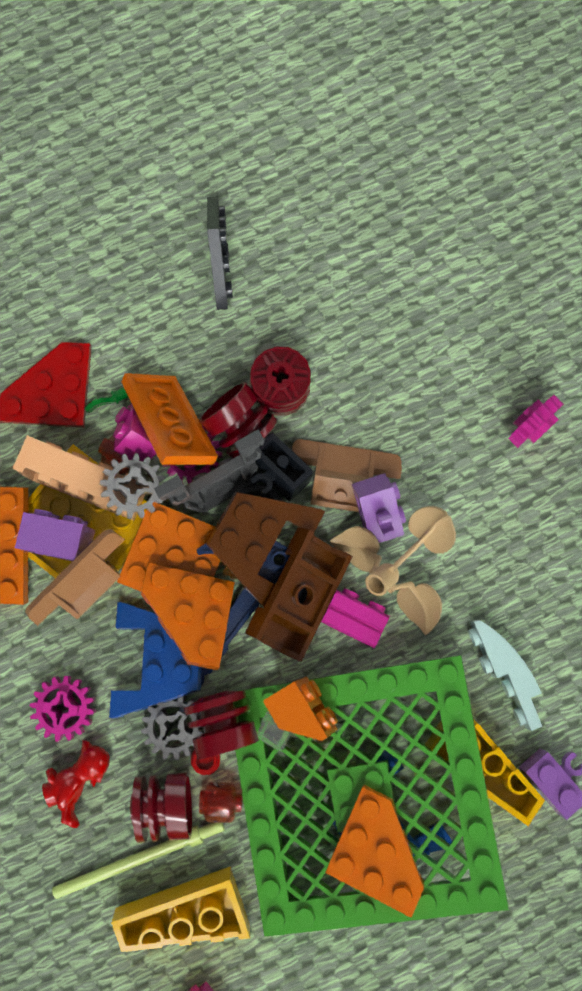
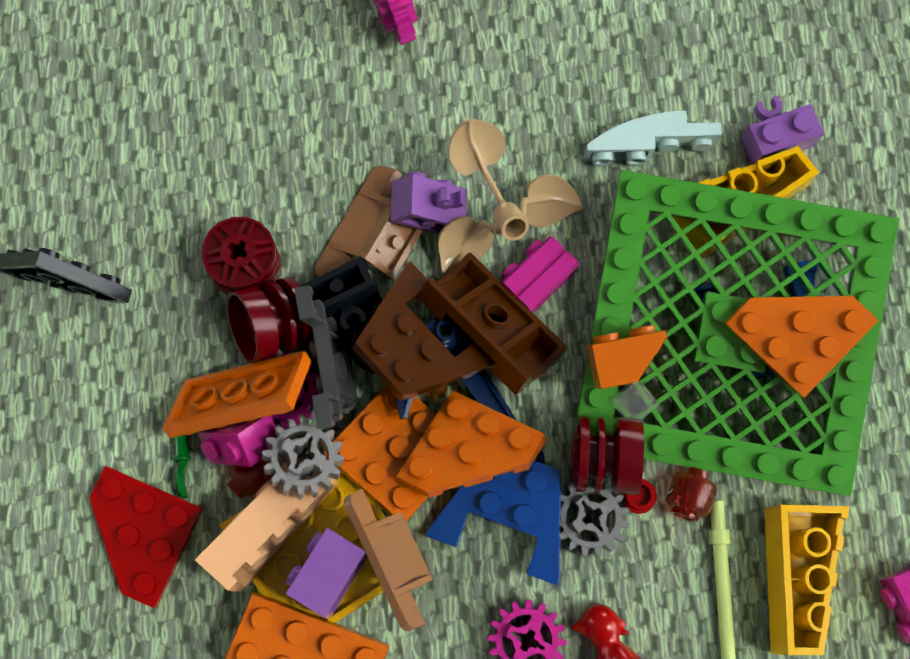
camera: 75 degrees left, 5 degrees down
dark red wheel [130,772,192,843] -> none

